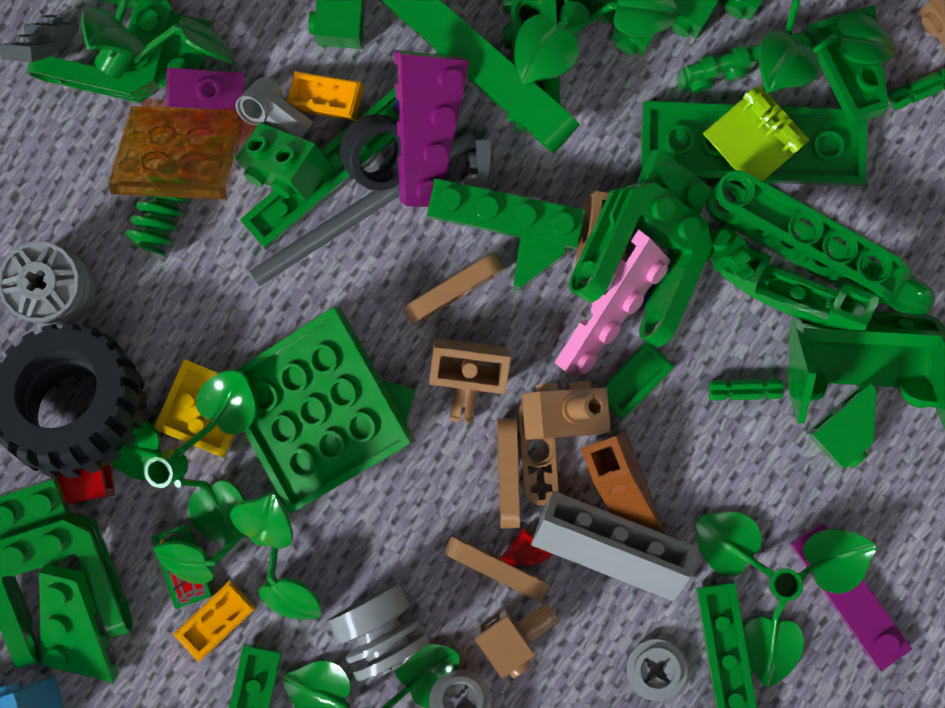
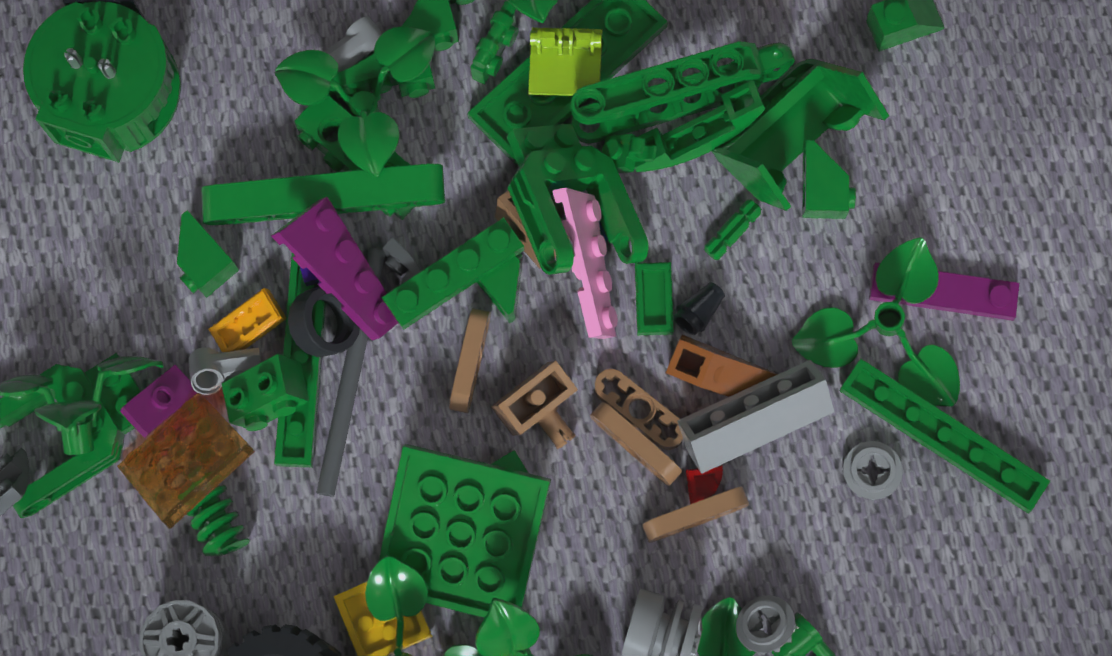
camera: 40 degrees left, 10 degrees down
medium nougat brick [474,601,560,679] -> none
medium nougat brick [522,381,611,440] -> none
none -> black cone [674,282,725,335]

